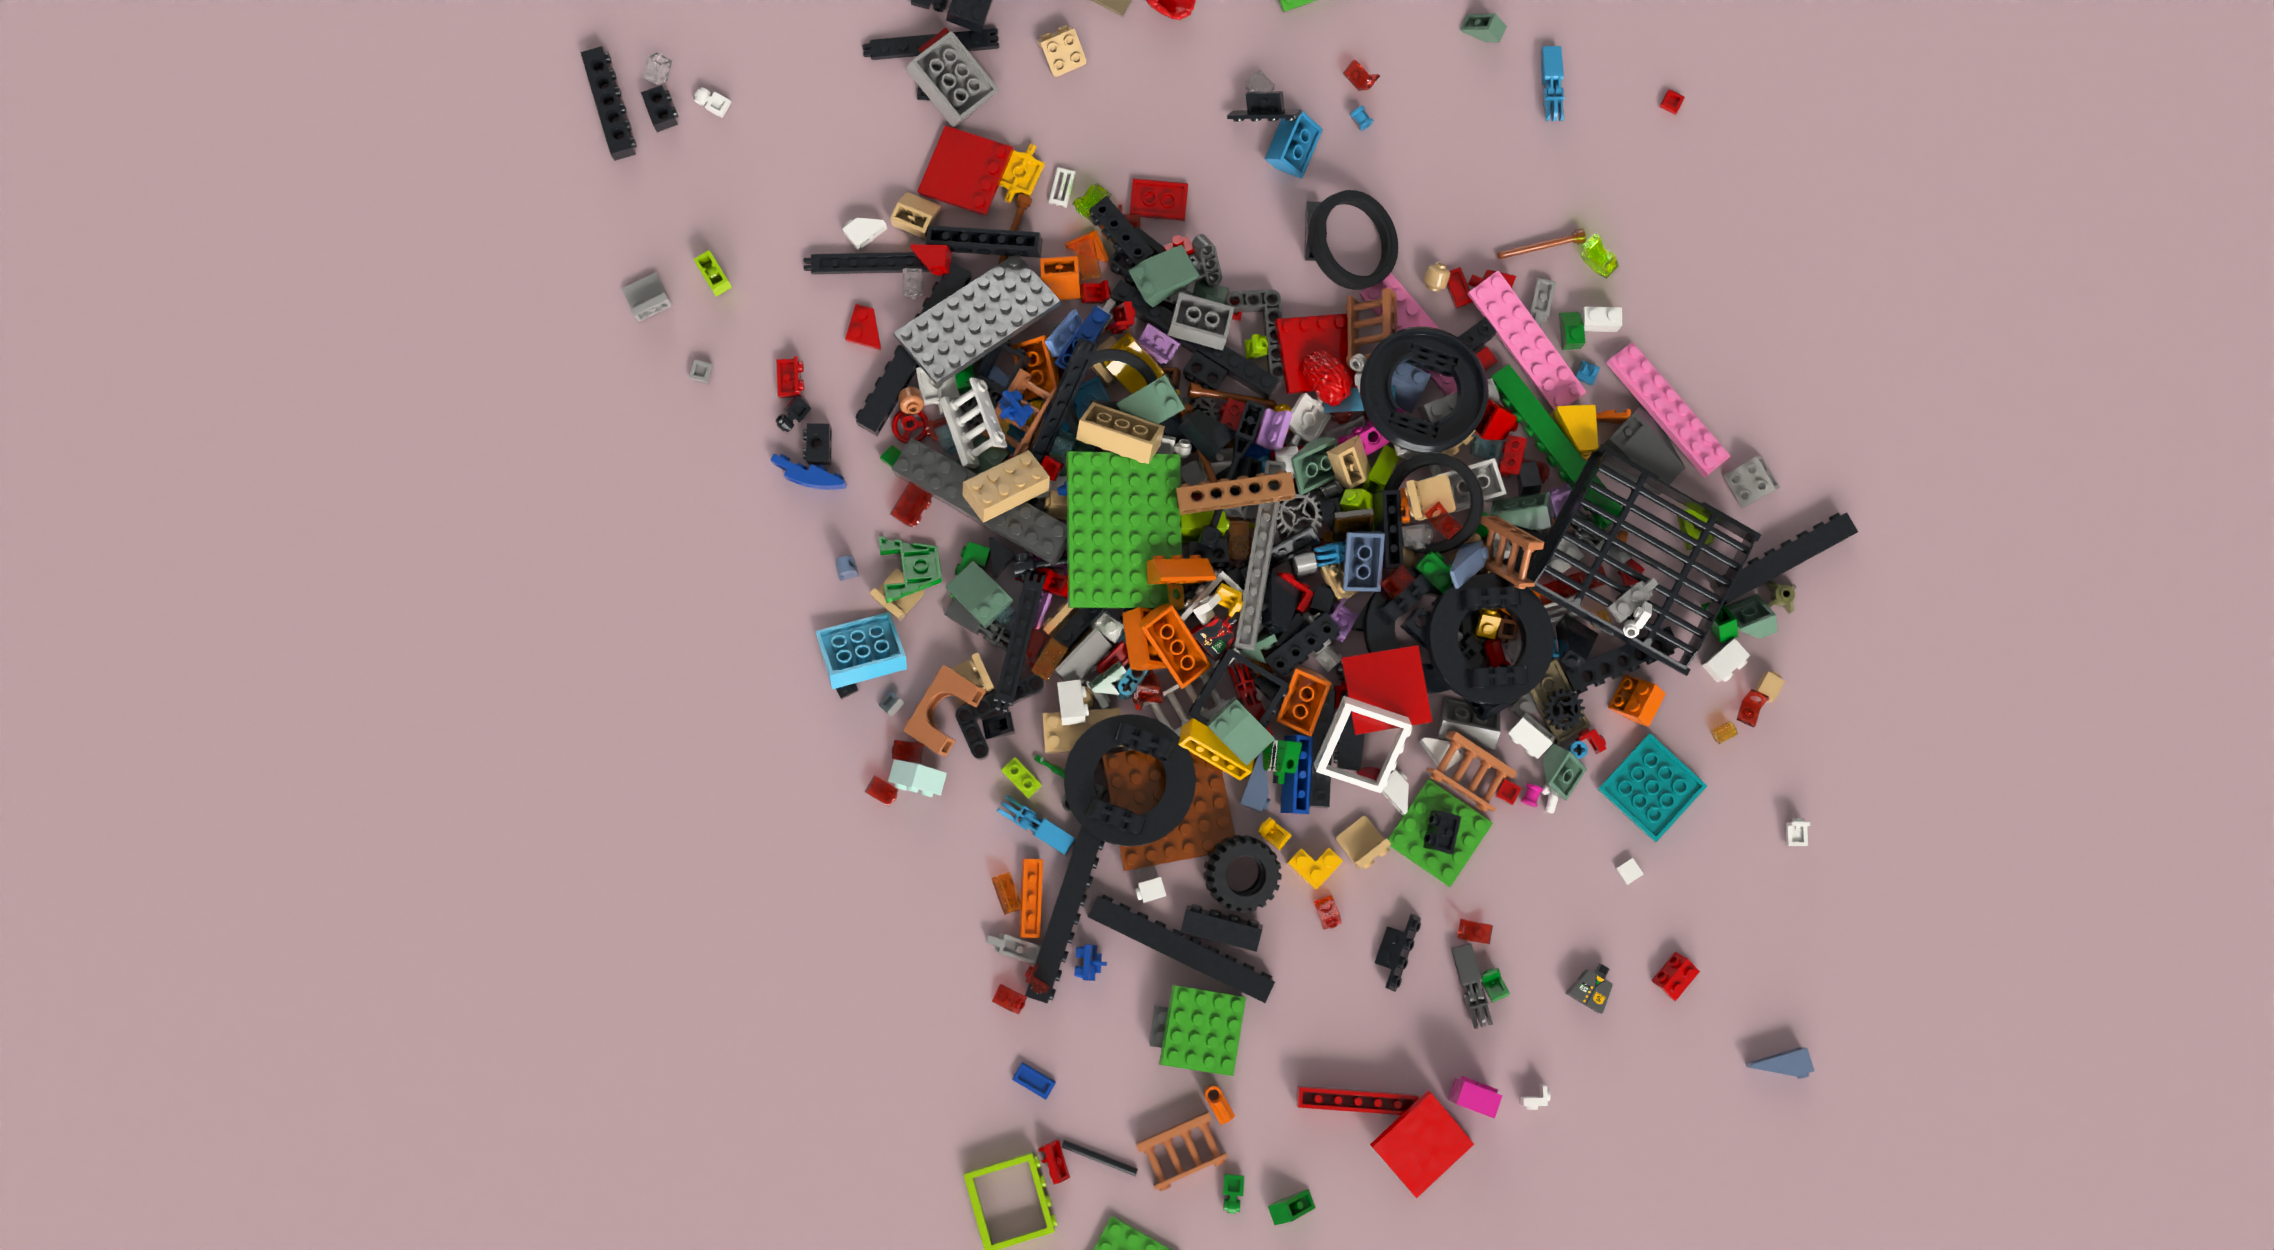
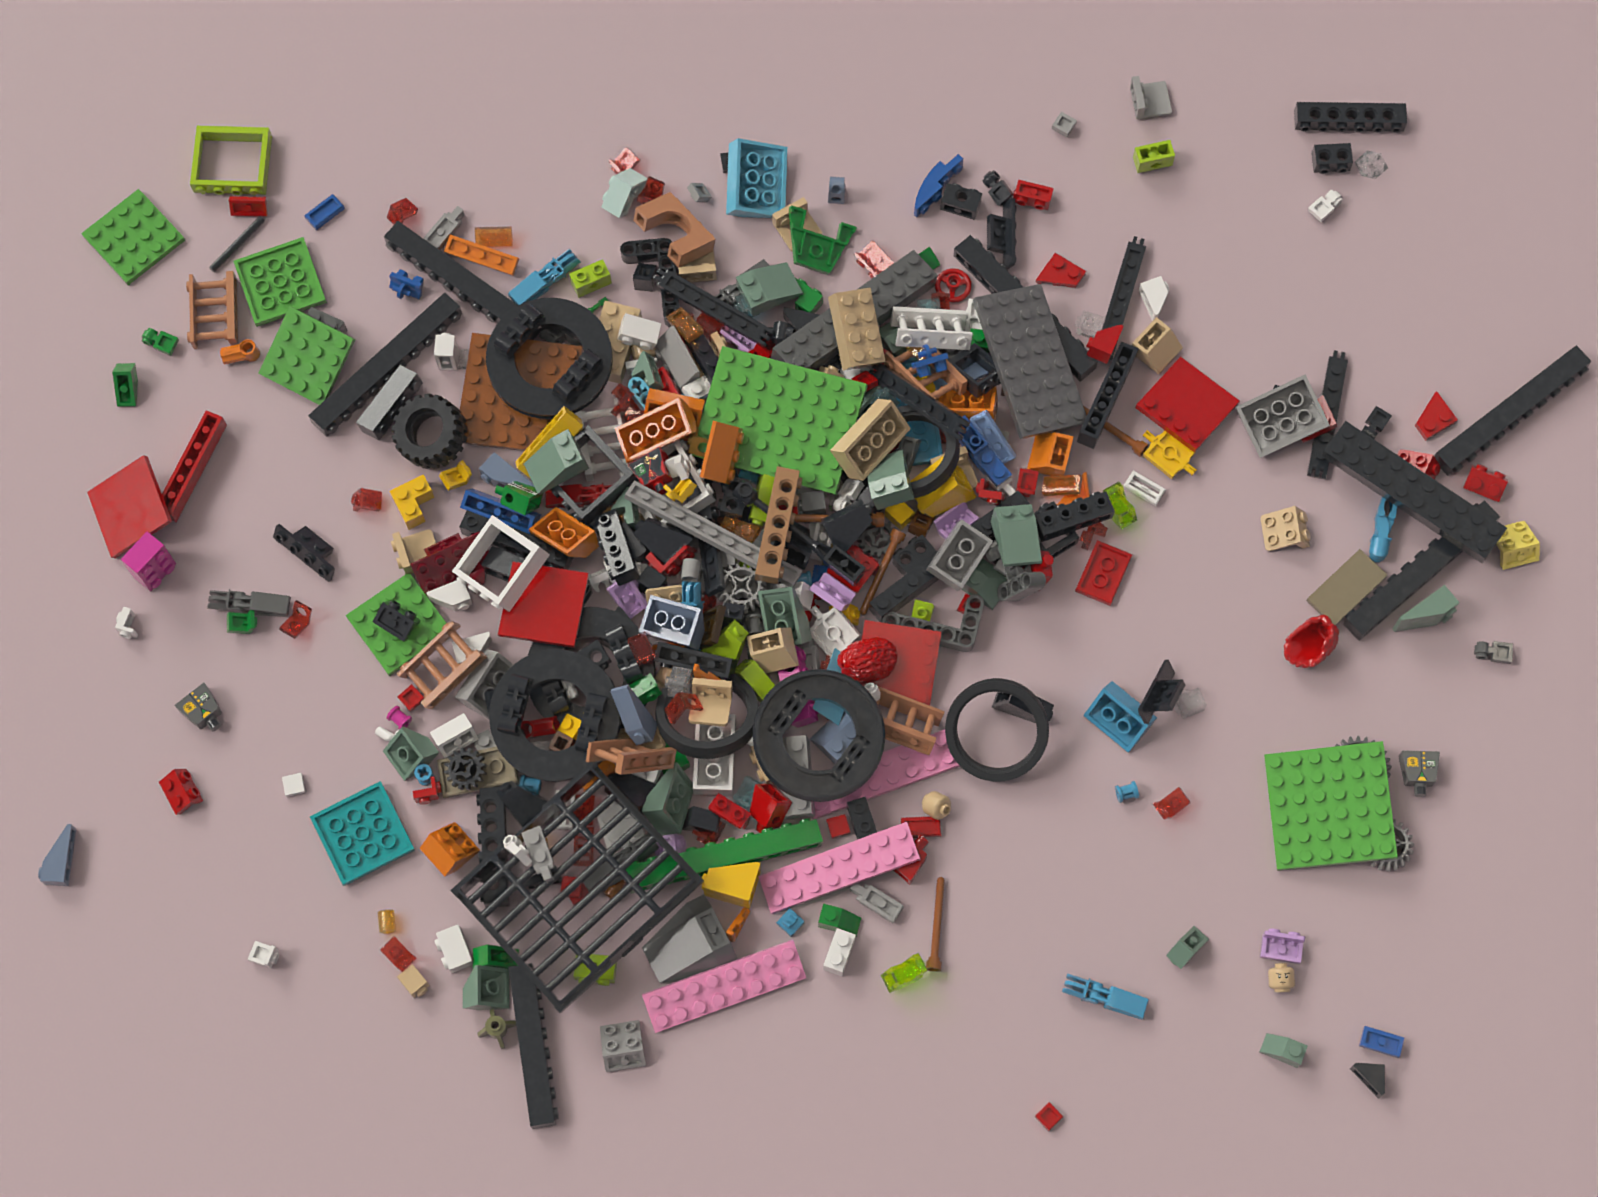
camera: 115 degrees right, 10 degrees down
nougat head [898,387,924,415] -> none
clear red bracket [1024,964,1050,994] -> none
none -> bright green plate [233,237,327,327]
none -> dark red bracket [410,532,489,596]
none -> black bracket [987,197,1017,269]

